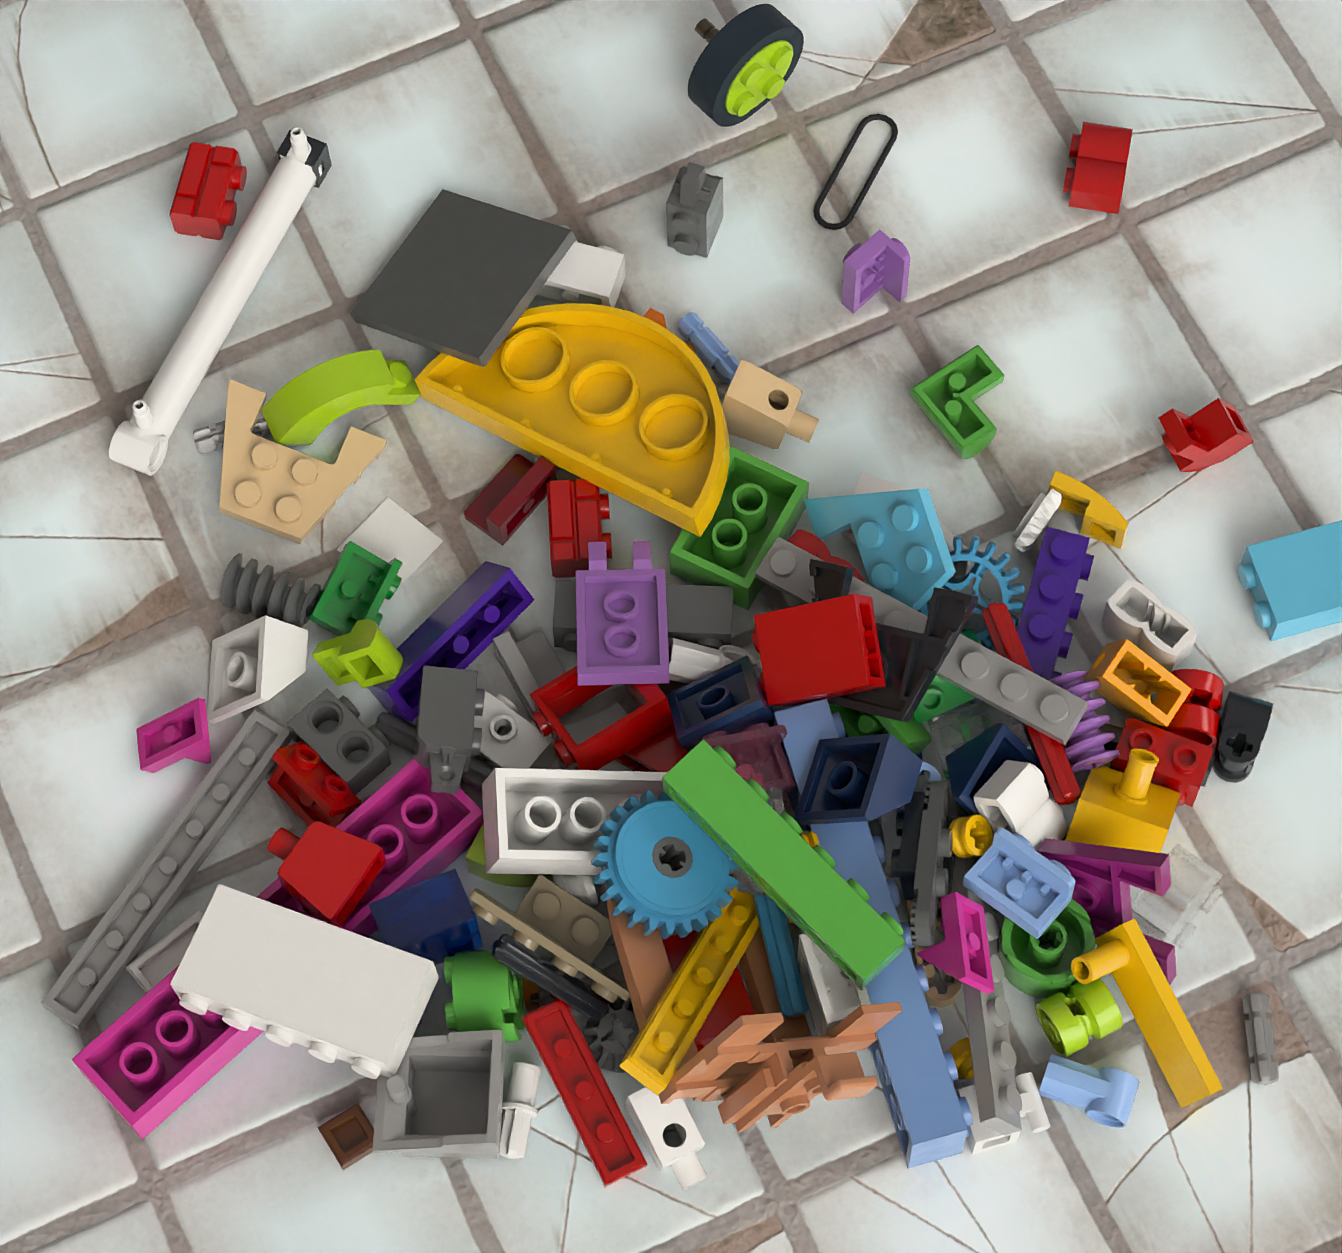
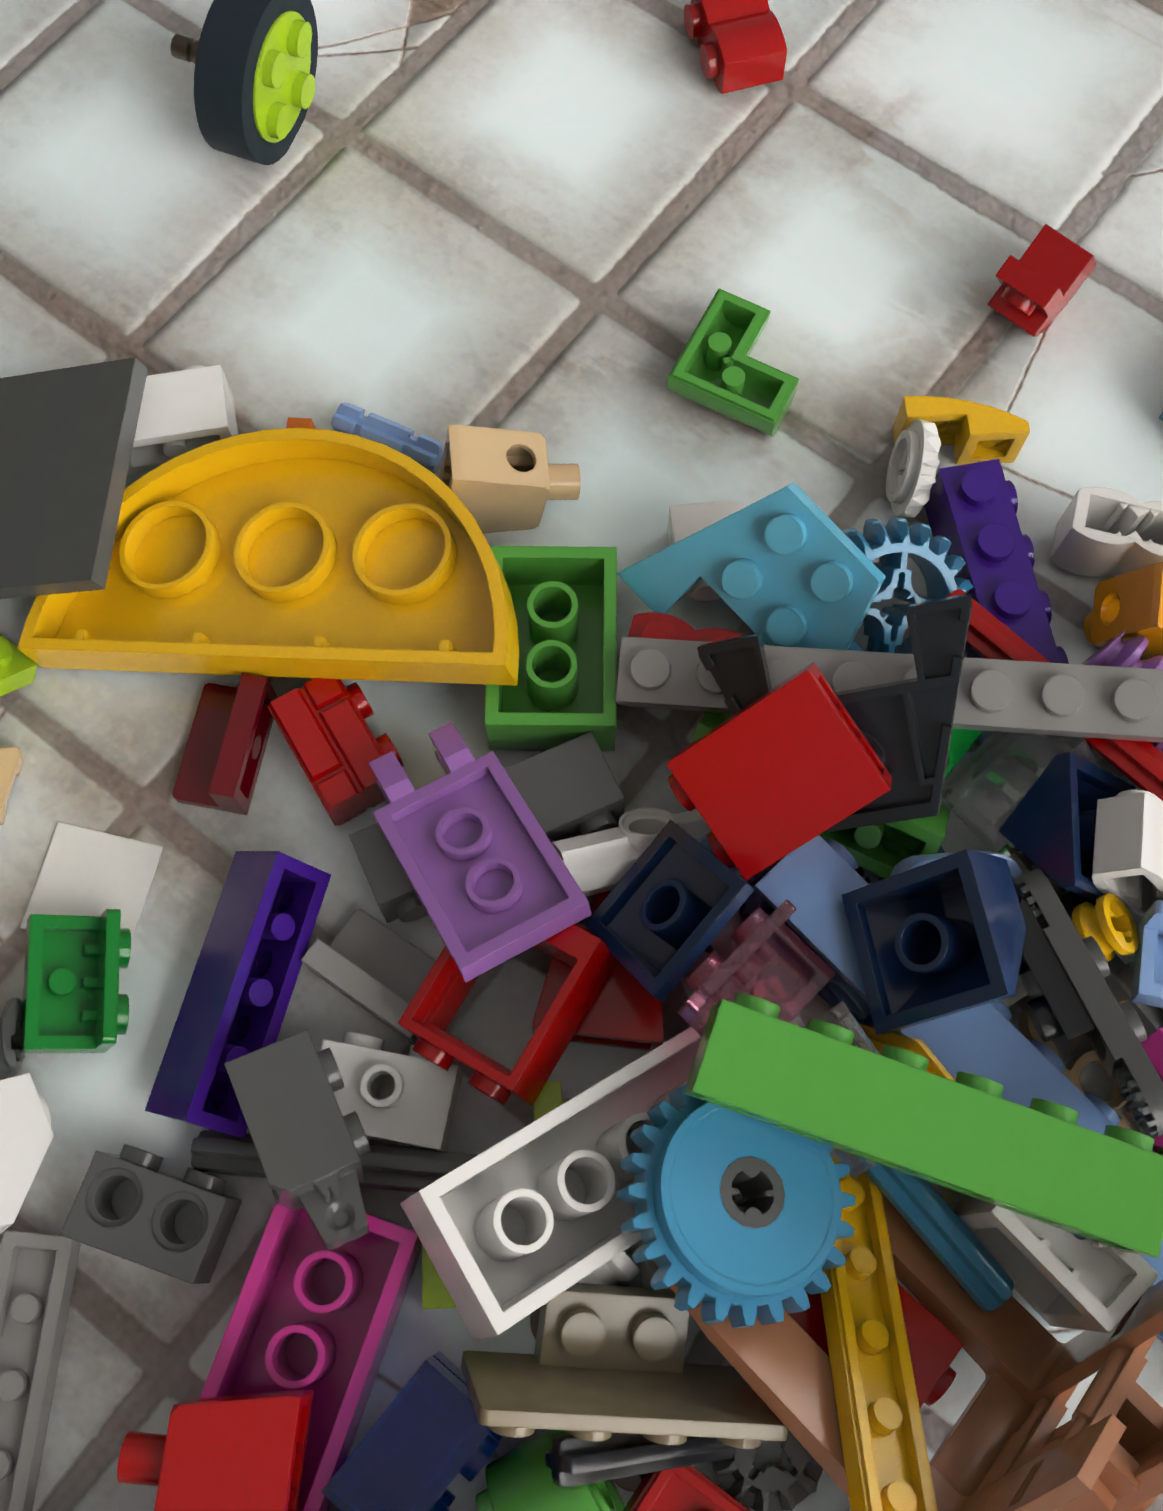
camera: 30 degrees left, 5 degrees up
red bracket [267,741,362,828] -> none
lime brick [312,619,403,688] -> none
dark grey hinge [666,162,723,258] -> none
black piece [813,114,898,230] -> none
medium lavender bracket [841,229,911,314] -> none

